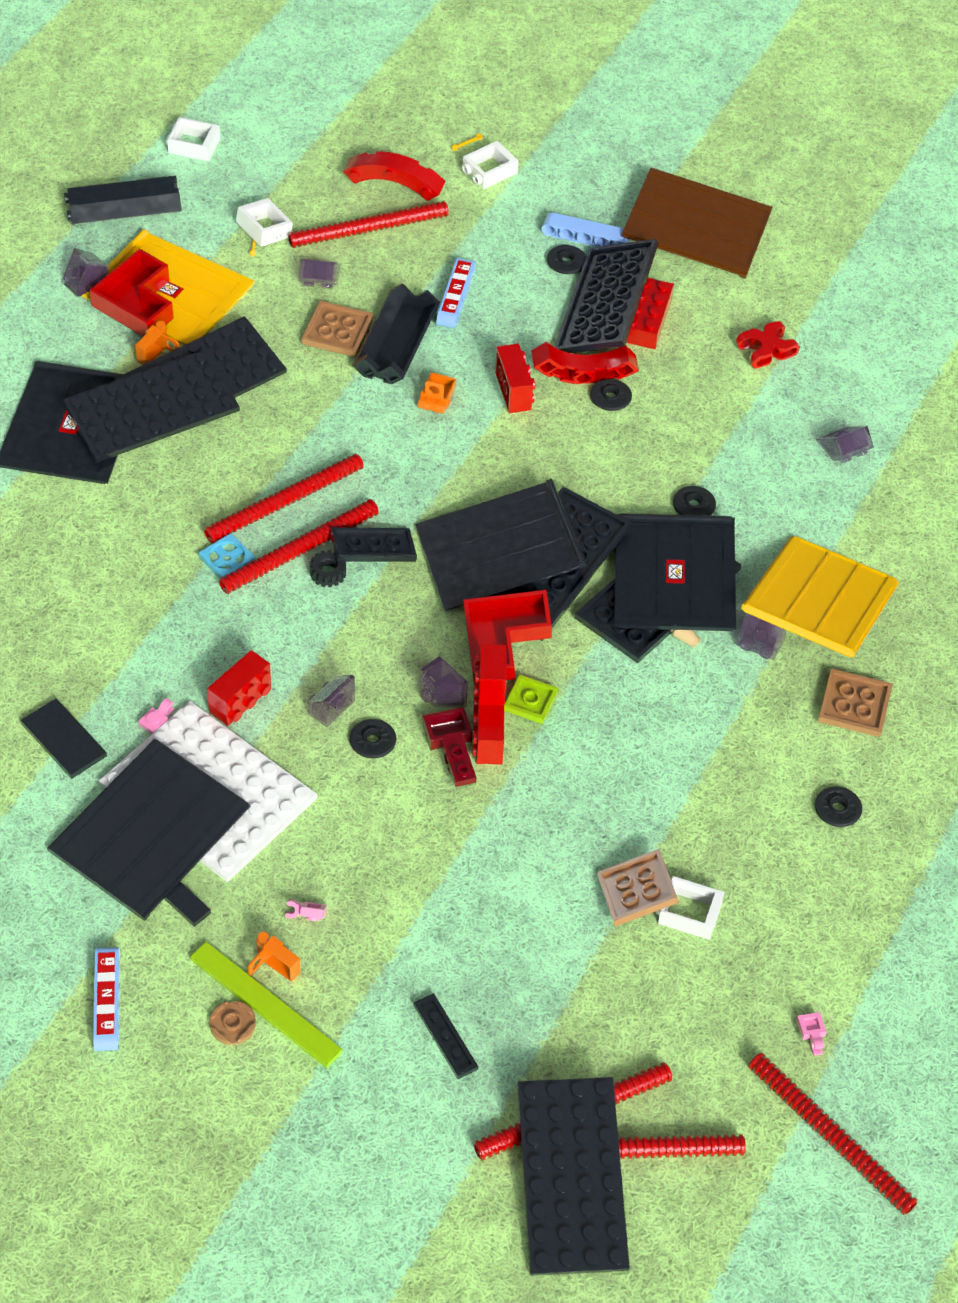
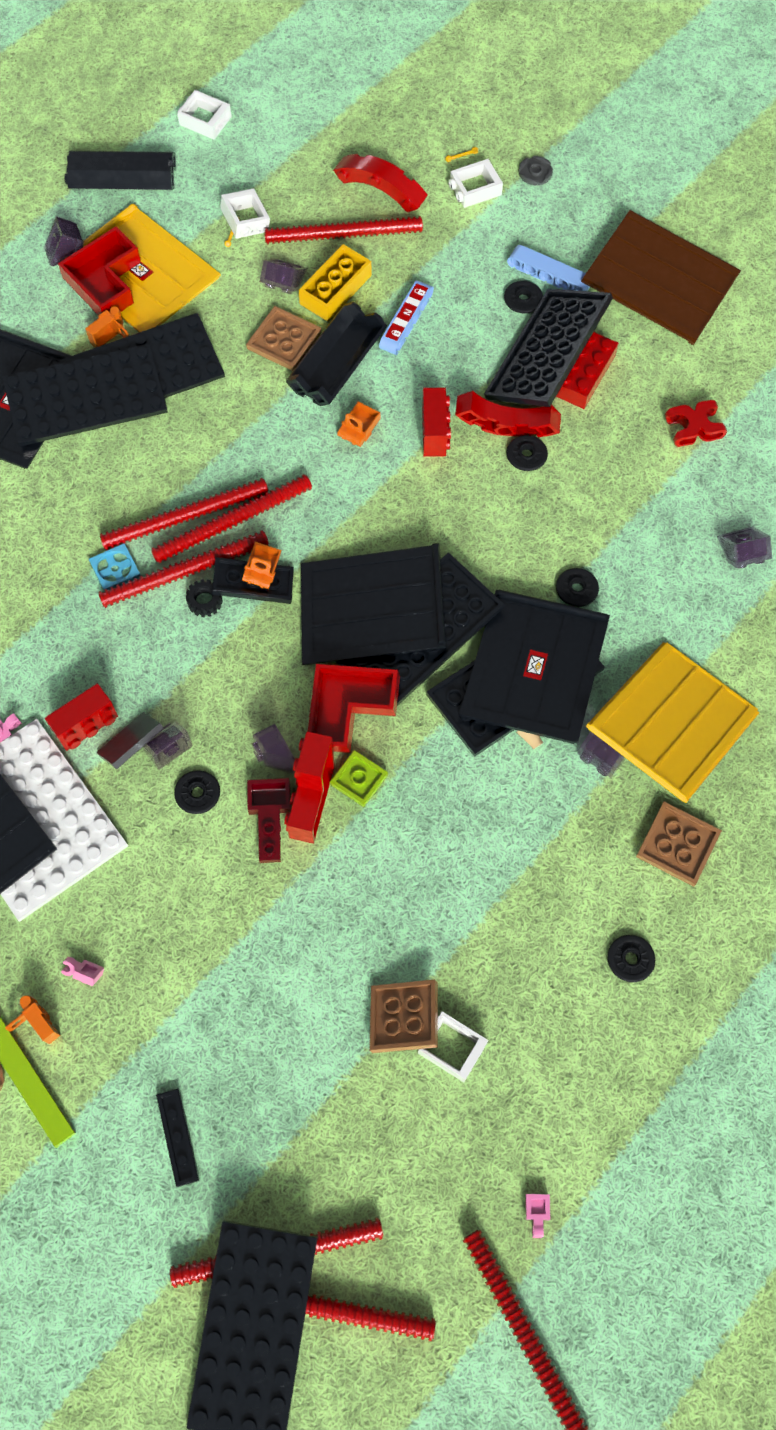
camera: 15 degrees right, 15 degrees up
none -> dark grey tile [96,712,163,769]
none -> red piece [151,474,312,564]
none -> orange piece [242,542,282,589]
none -> yellow brick [299,244,372,322]
none -> dark grey tile [519,156,553,186]

